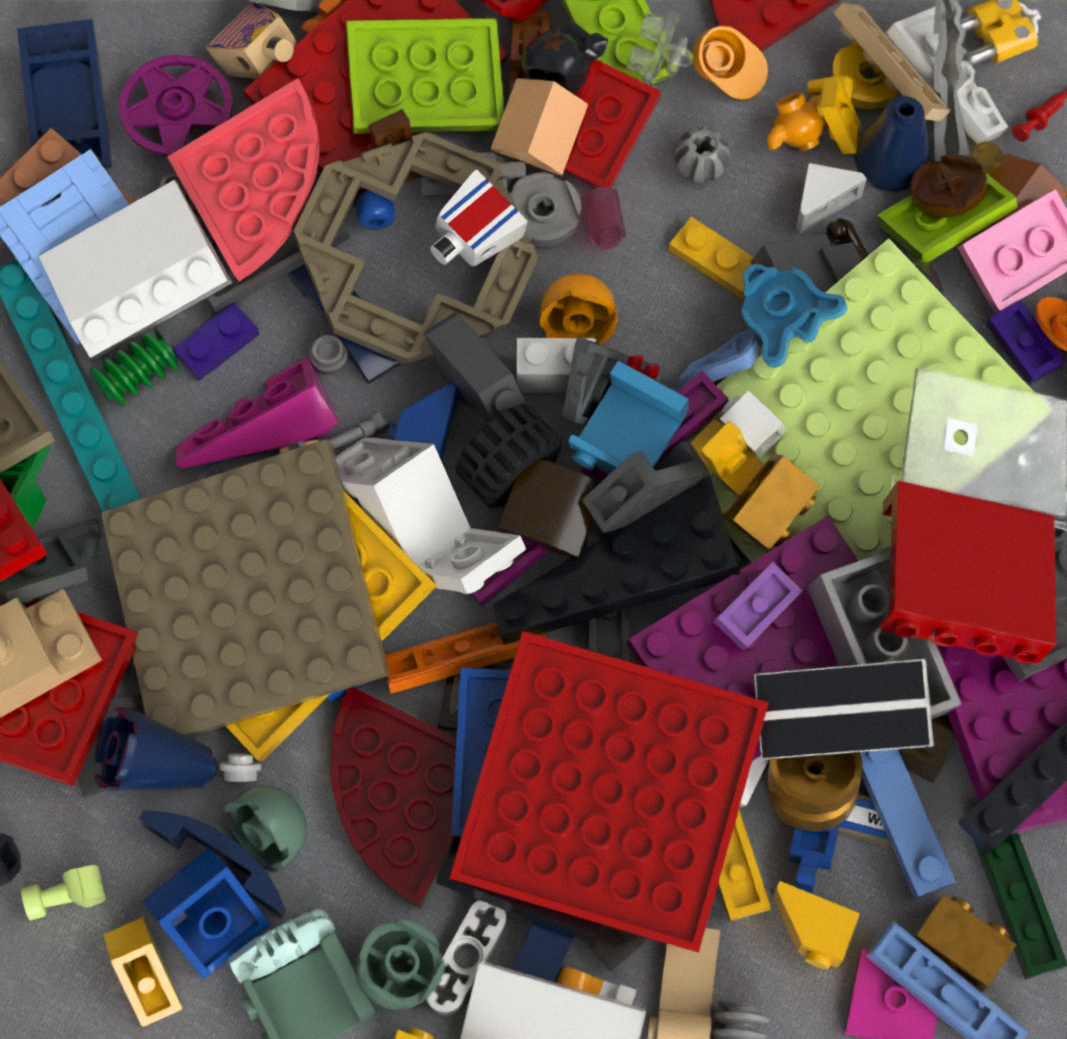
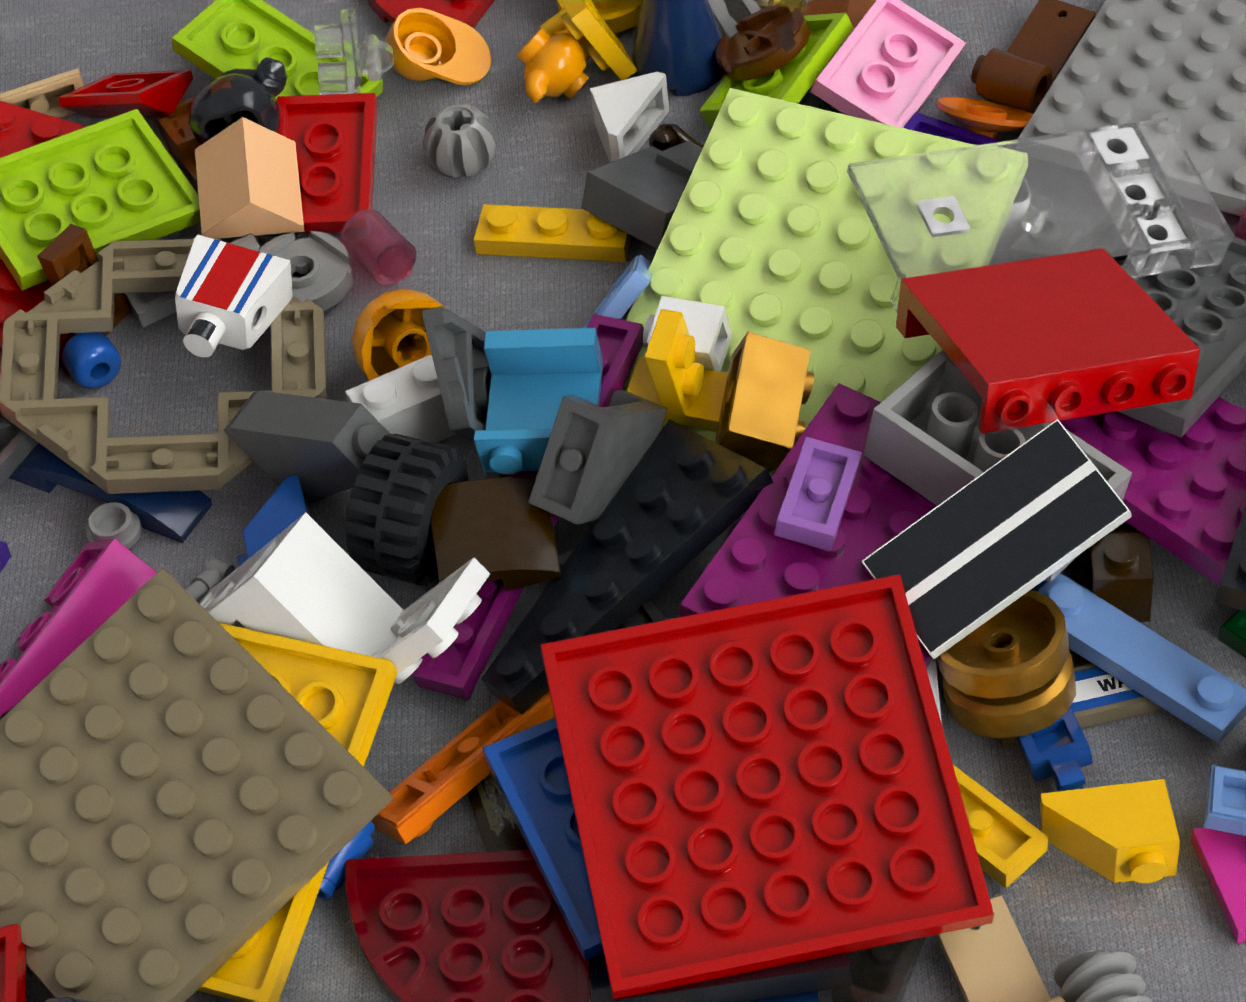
camera: 20 degrees left, 20 degrees down
dark azure tile [741,264,847,368] -> none

